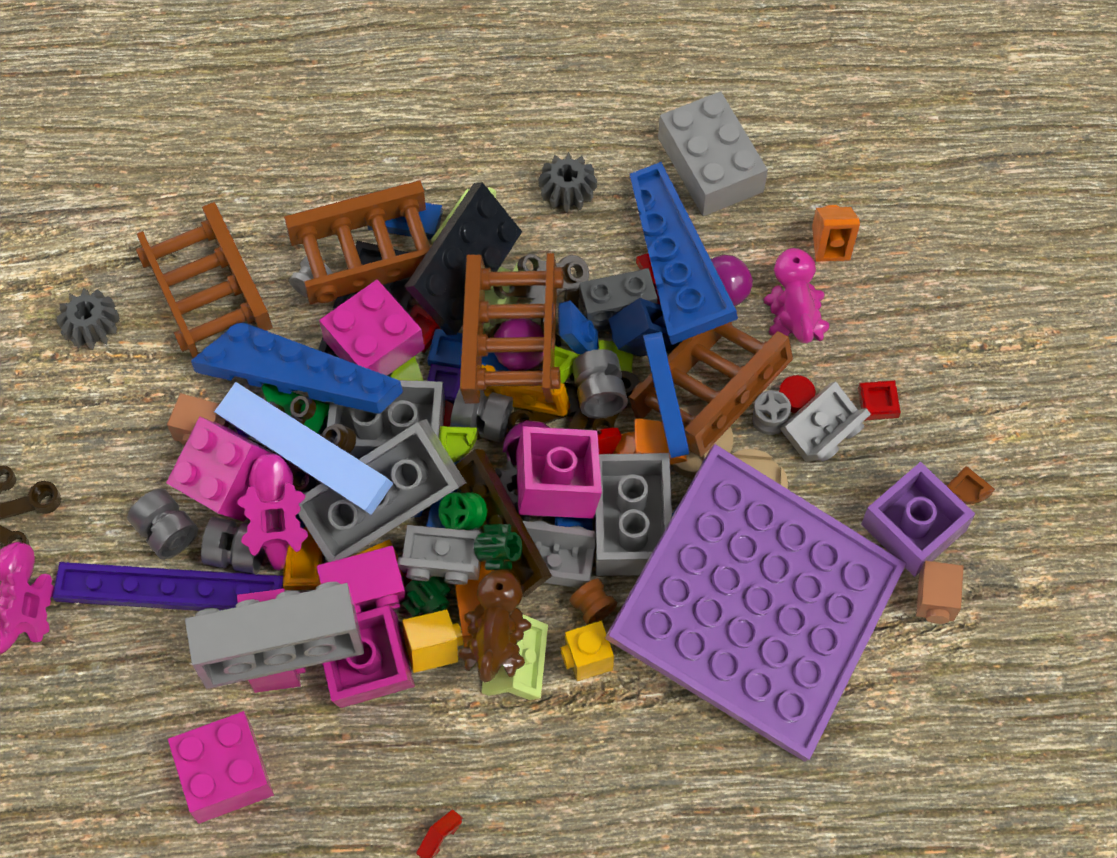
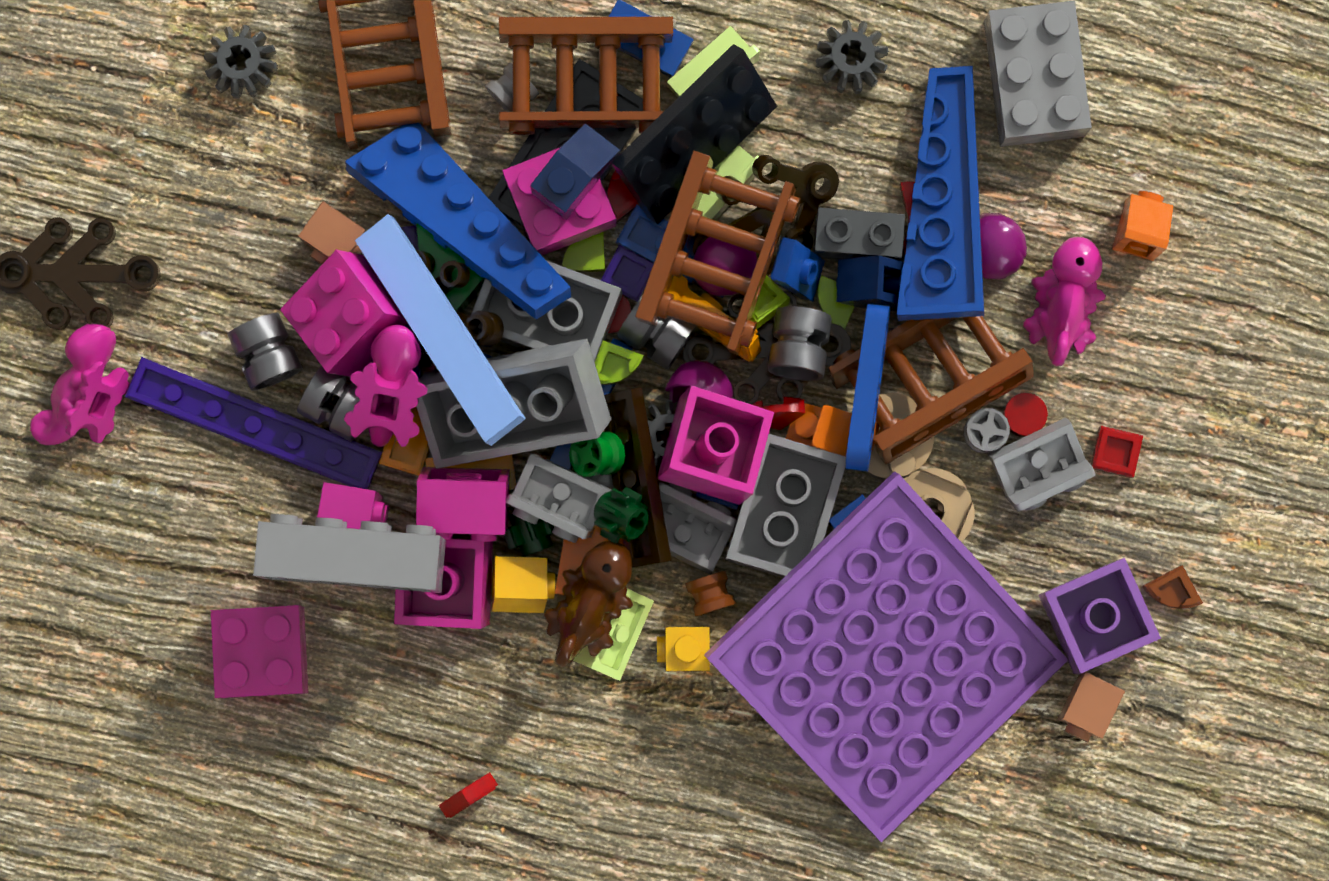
camera: 15 degrees right, 20 degrees up
none -> dark blue slope [530,124,620,221]

